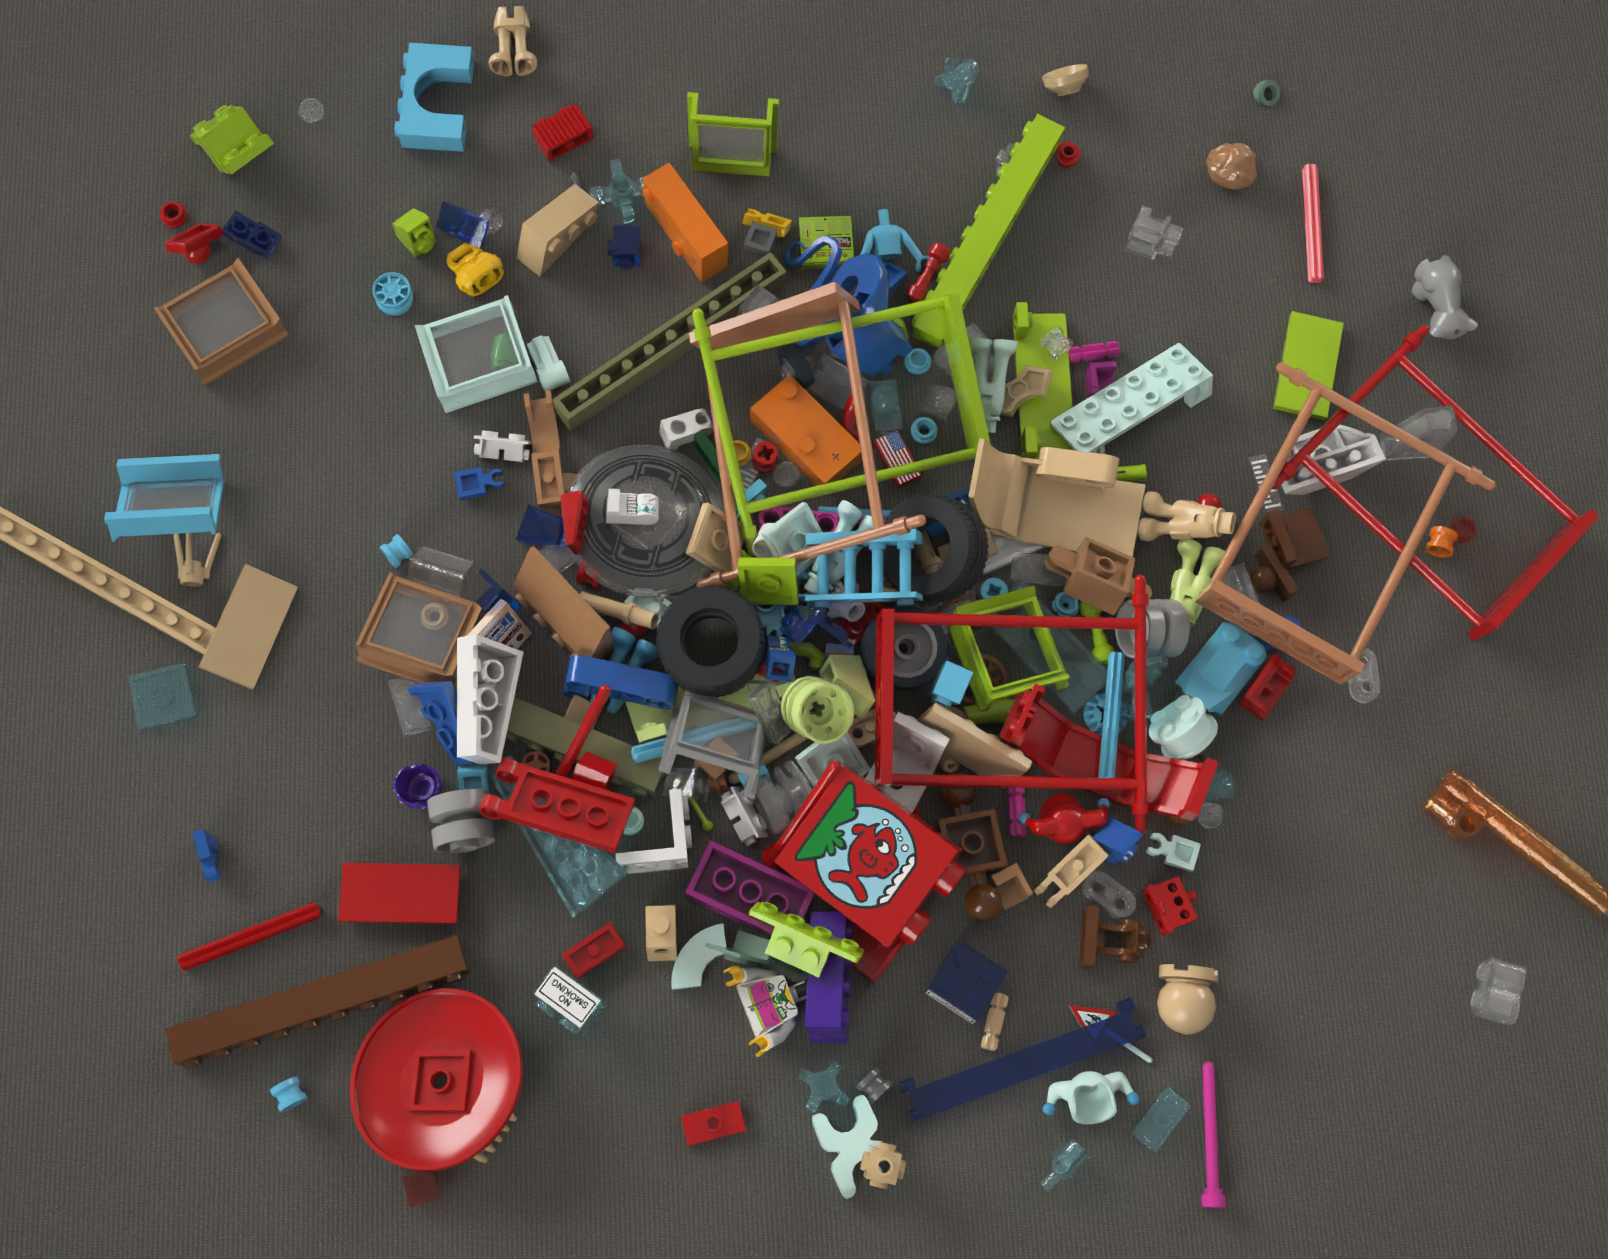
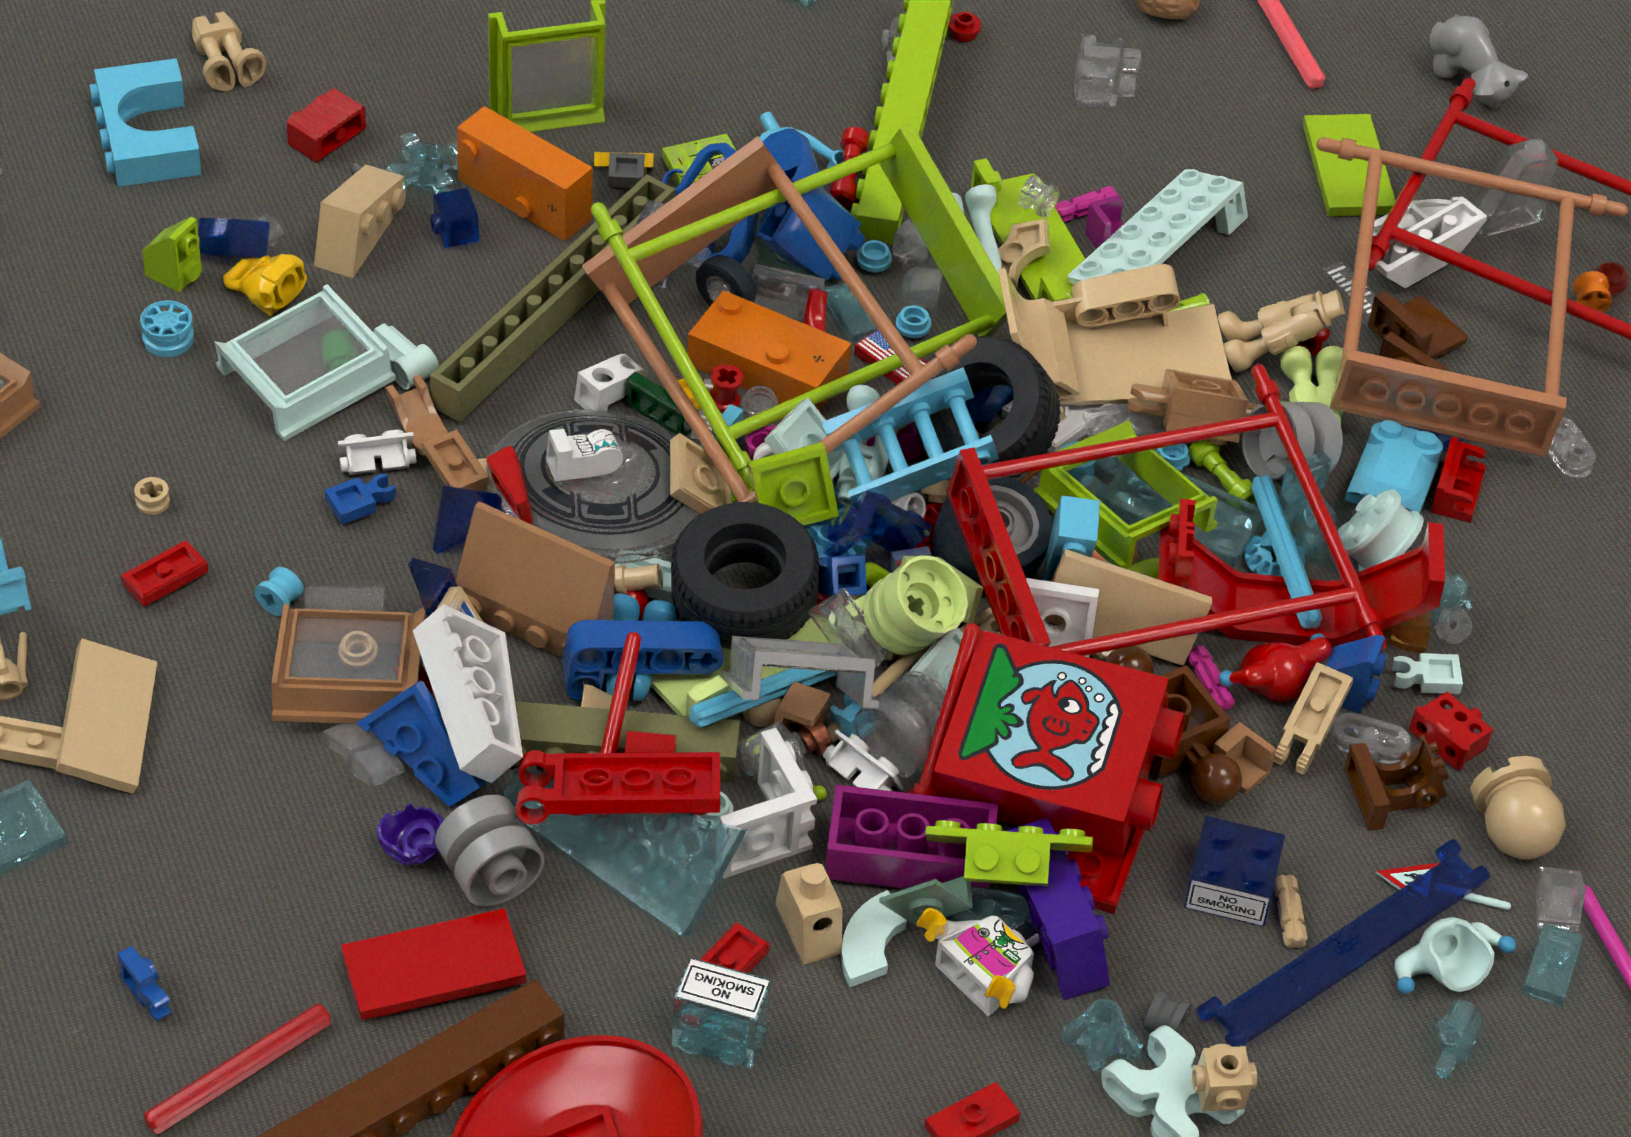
camera: 15 degrees left, 25 degrees down
none -> red plate [121,540,209,607]
none -> tan bush [134,477,170,515]
none -> clear brick [1535,867,1586,933]

